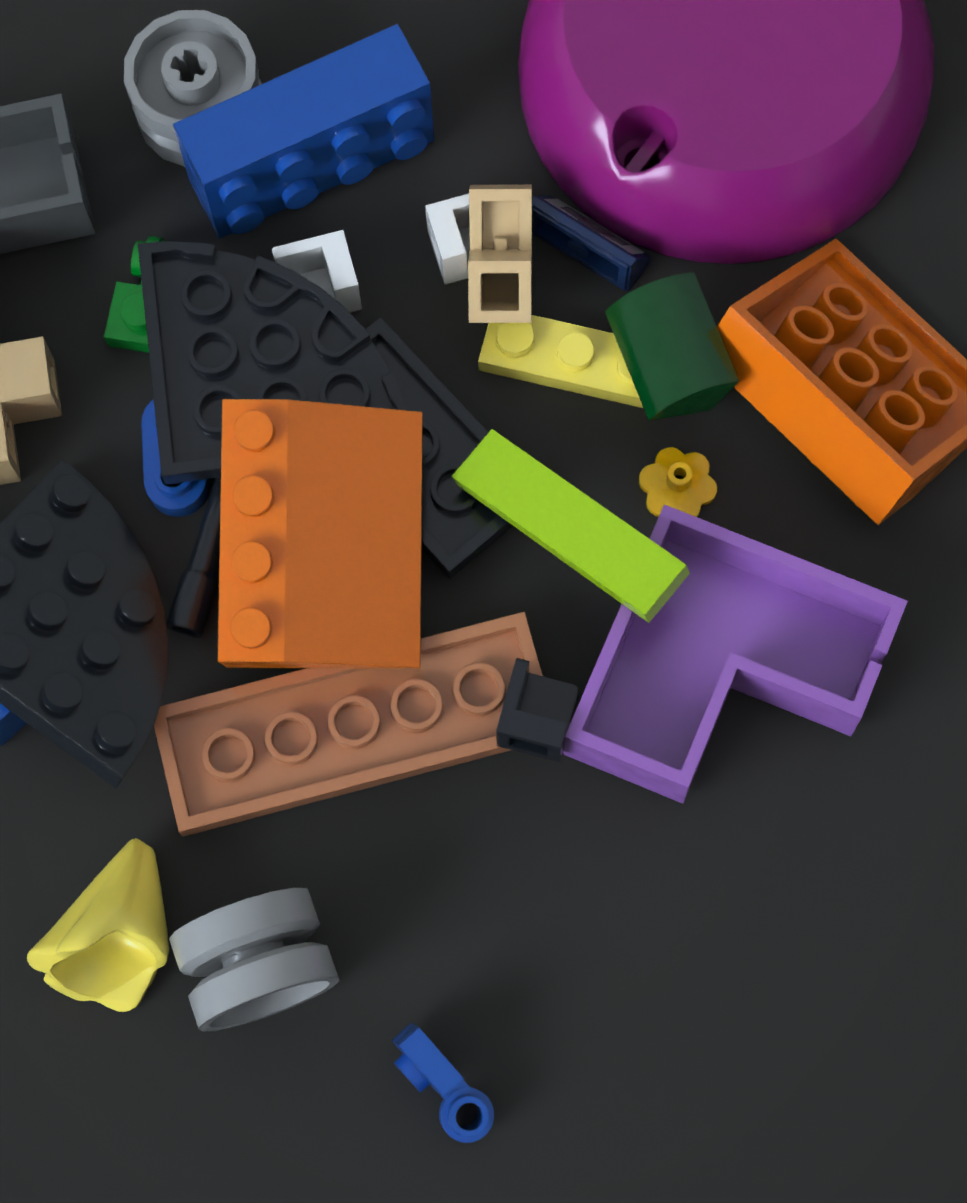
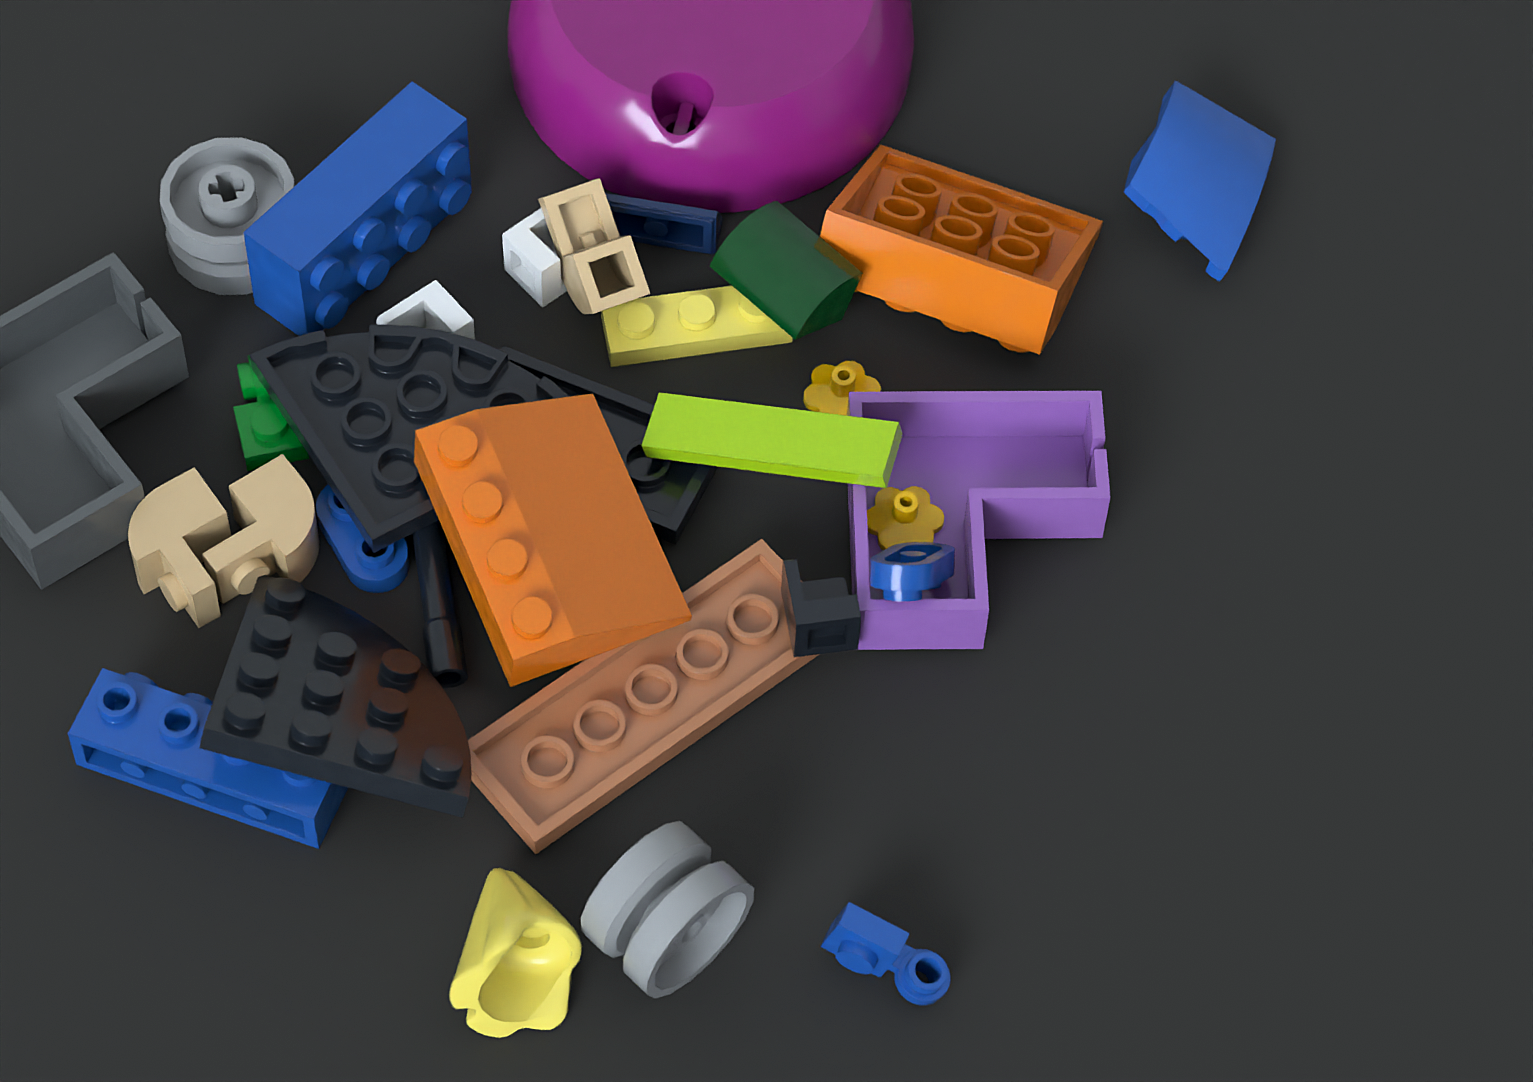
camera: 30 degrees left, 15 degrees down
none -> tan brick [202,454,319,604]
none -> yellow plant [867,486,945,550]
none -> blue plate [870,542,955,602]

